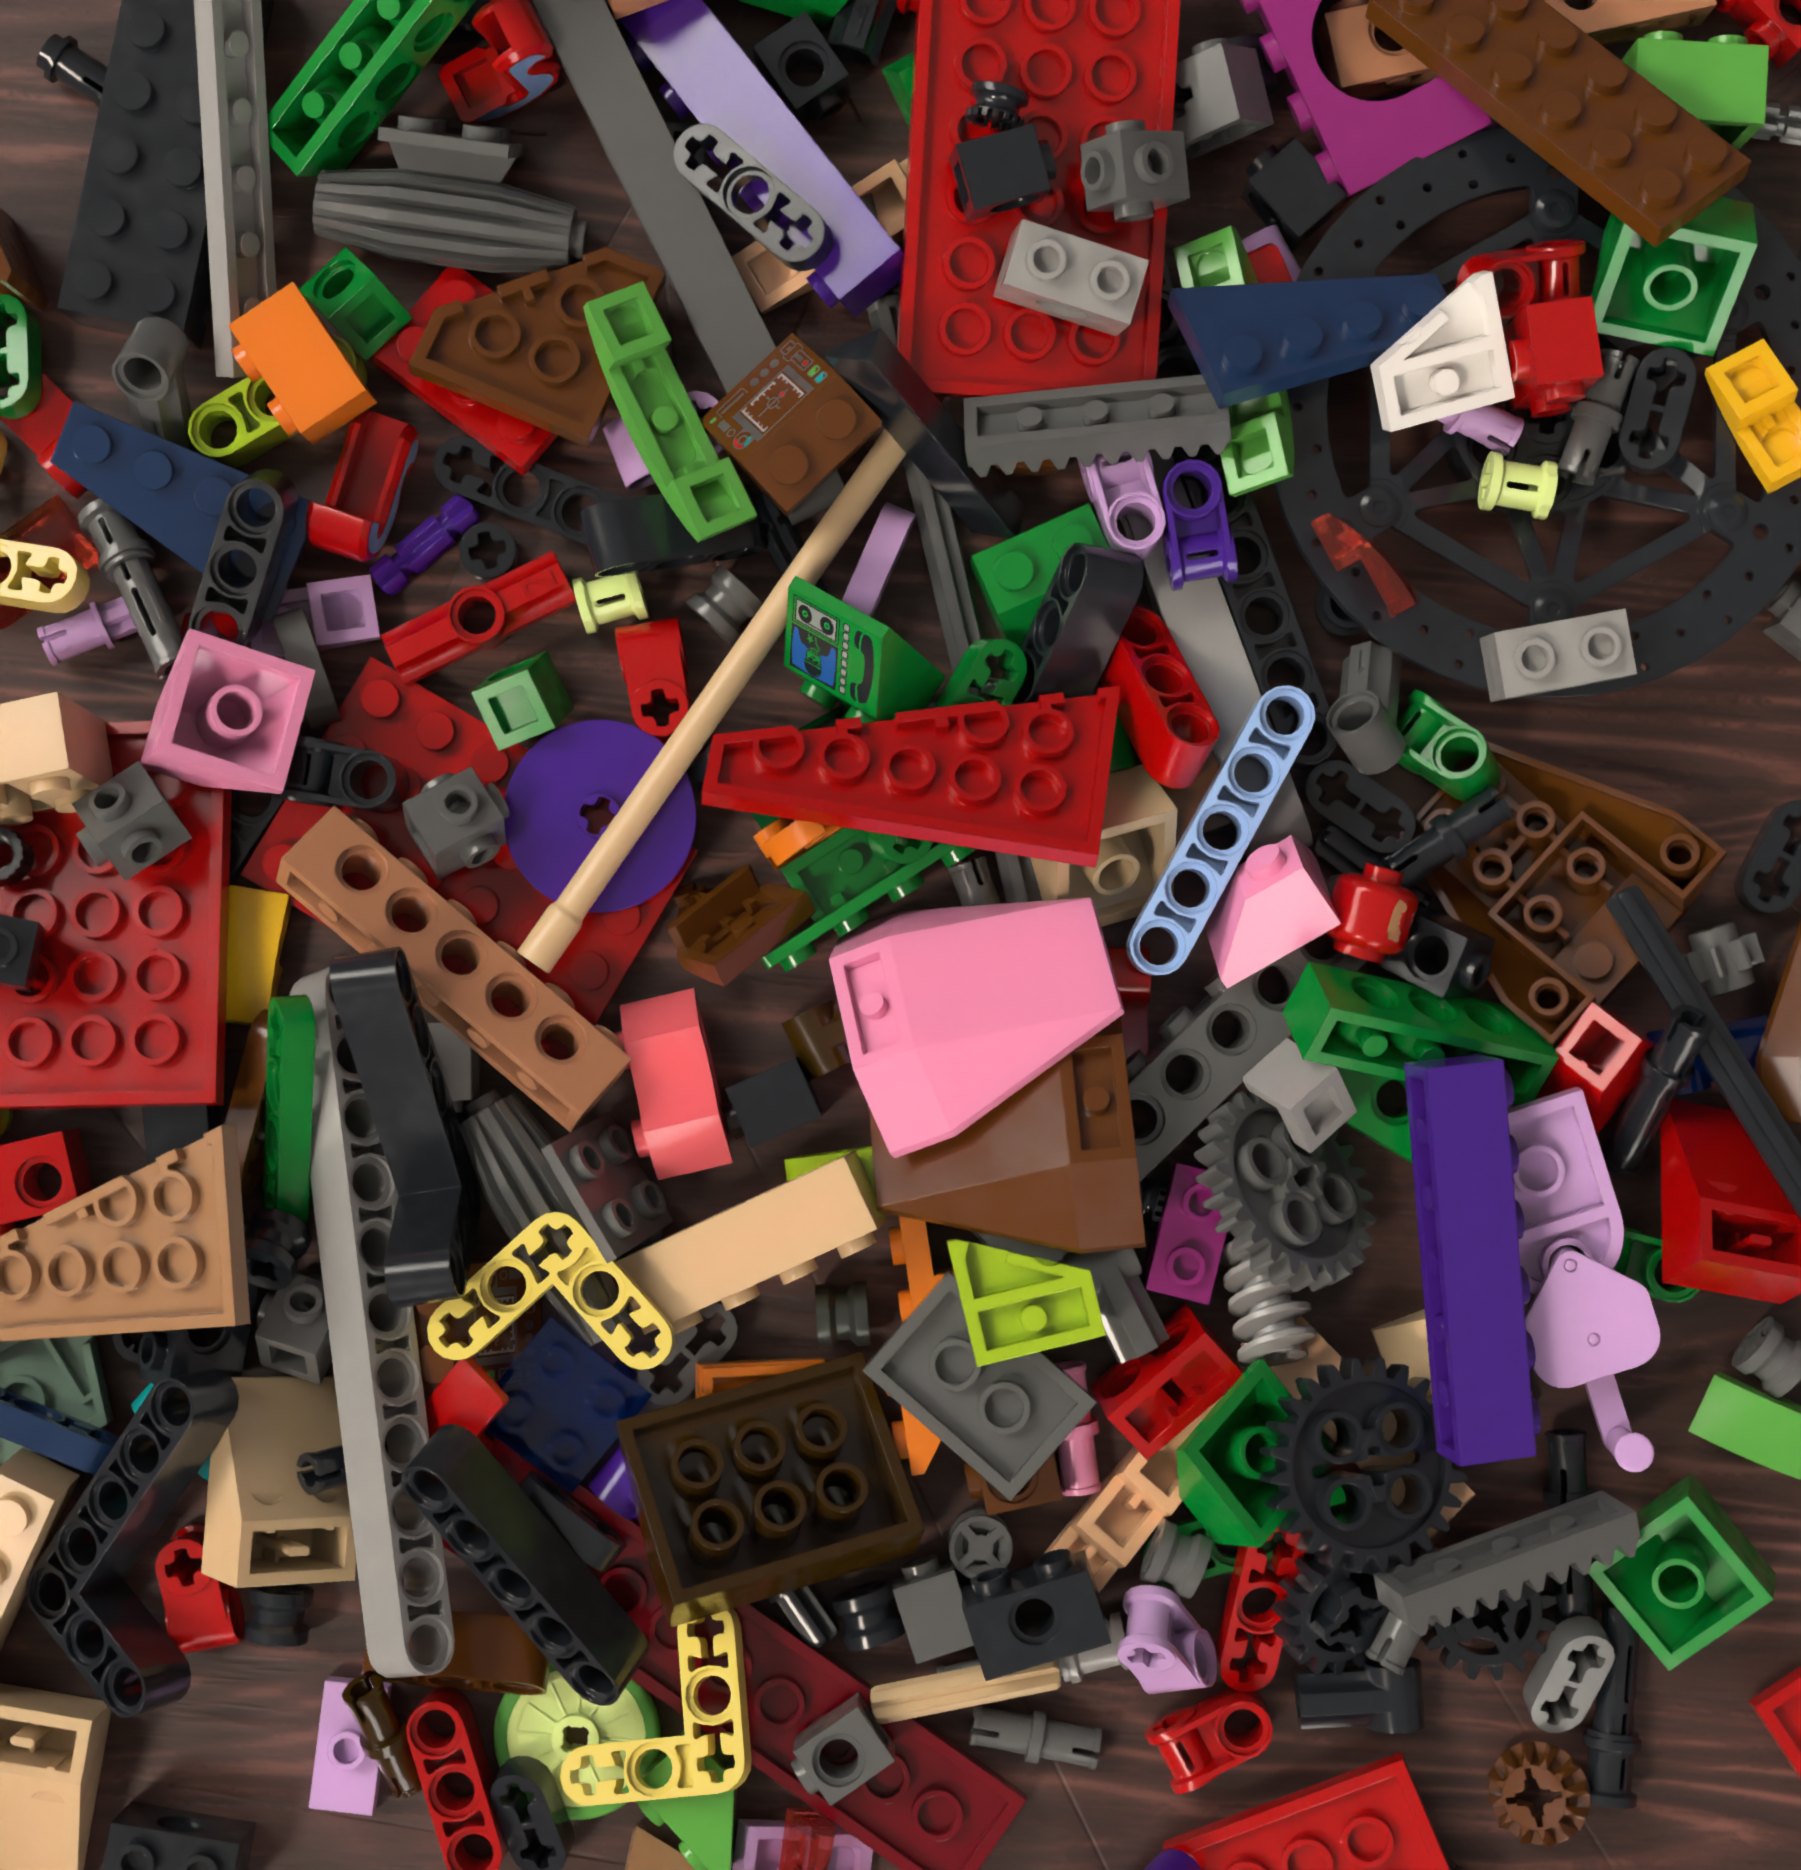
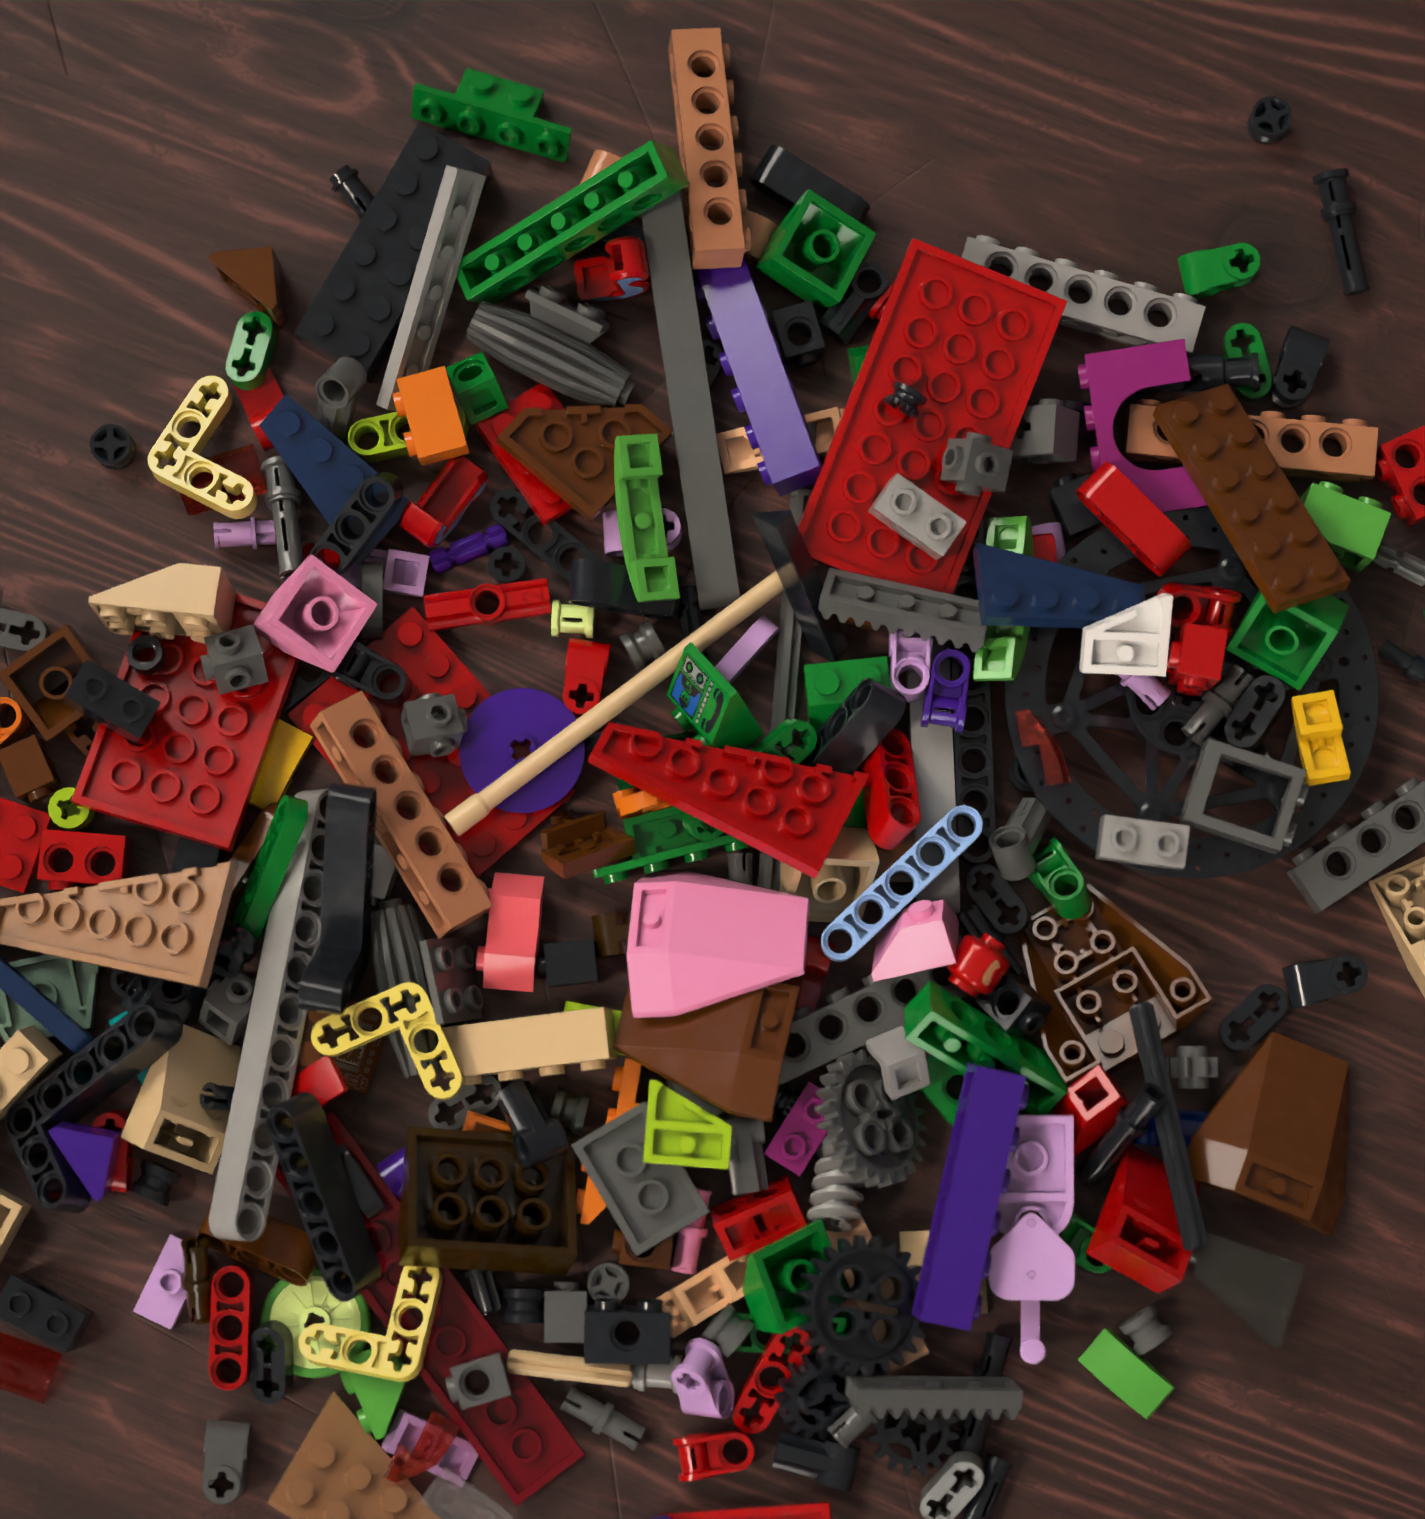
camera: 15 degrees right, 5 degrees down
brick [471,651,574,751] -> none
clear blue hinge [486,1316,652,1494] -> none
beam [673,124,832,271] -> none
reddish brown slope [700,333,883,517] -> none
black brick [949,123,1056,222] -> none
black pin [1383,784,1514,890] -> none
yellowish green bush [1478,451,1558,520] -> none
green slope [1589,1473,1776,1671] -> none
none -> dark purple slope [48,1121,122,1202]
none -> black piece [495,1079,568,1168]
none -> red beam [1075,461,1192,577]
none -> dark grey window [1178,738,1309,854]

